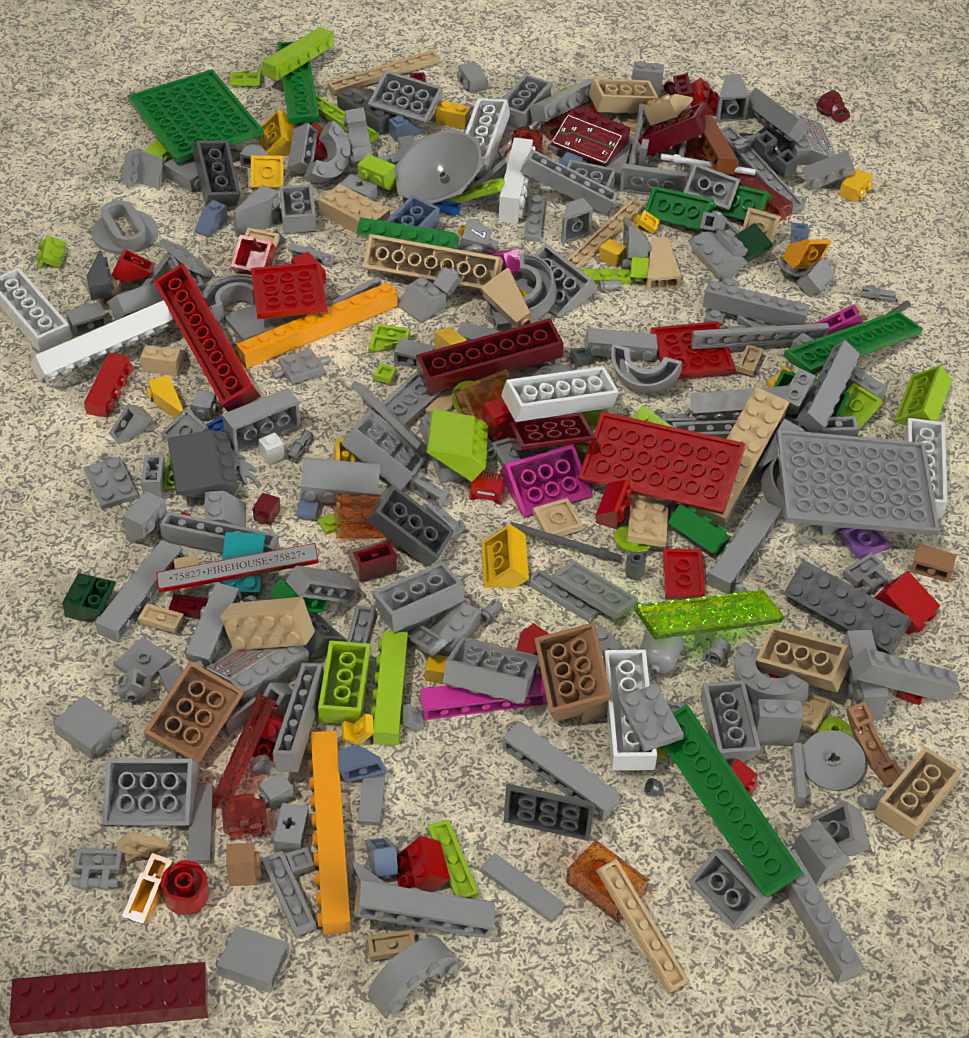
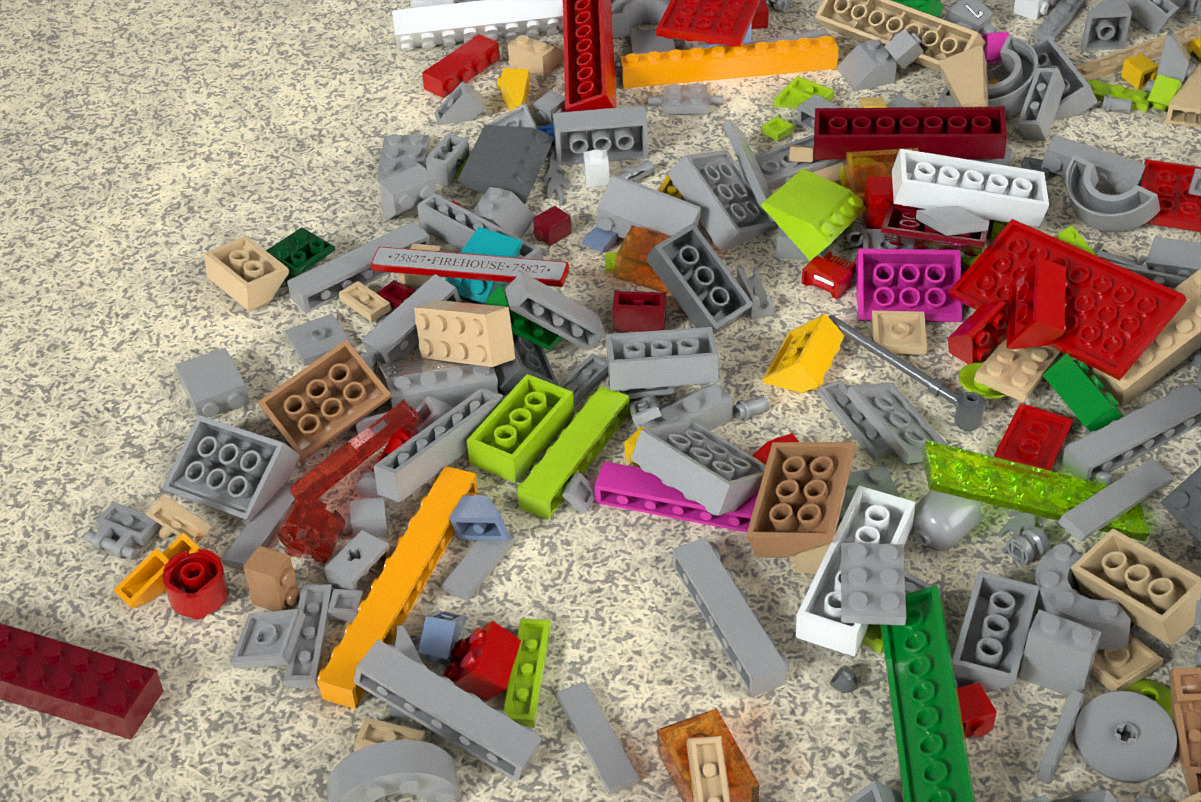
camera: 30 degrees right, 5 degrees down
light grey brick [117,667,151,702] -> none
light grey brick [215,925,289,993] -> none
yellow bracket [342,713,374,745] -> none
light grey hinge [410,471,453,506] -> none
dark grey slope [504,783,596,841] -> none
none -> tan slope [204,236,289,311]
none -> light grey tile [231,608,305,669]
none -> tan slope [789,145,814,163]
none -> light grey tile [916,206,989,236]
none -> red slope [1006,257,1068,350]
none -> light grey brick [1017,68,1065,141]
none -> light grey tile [1058,458,1174,542]

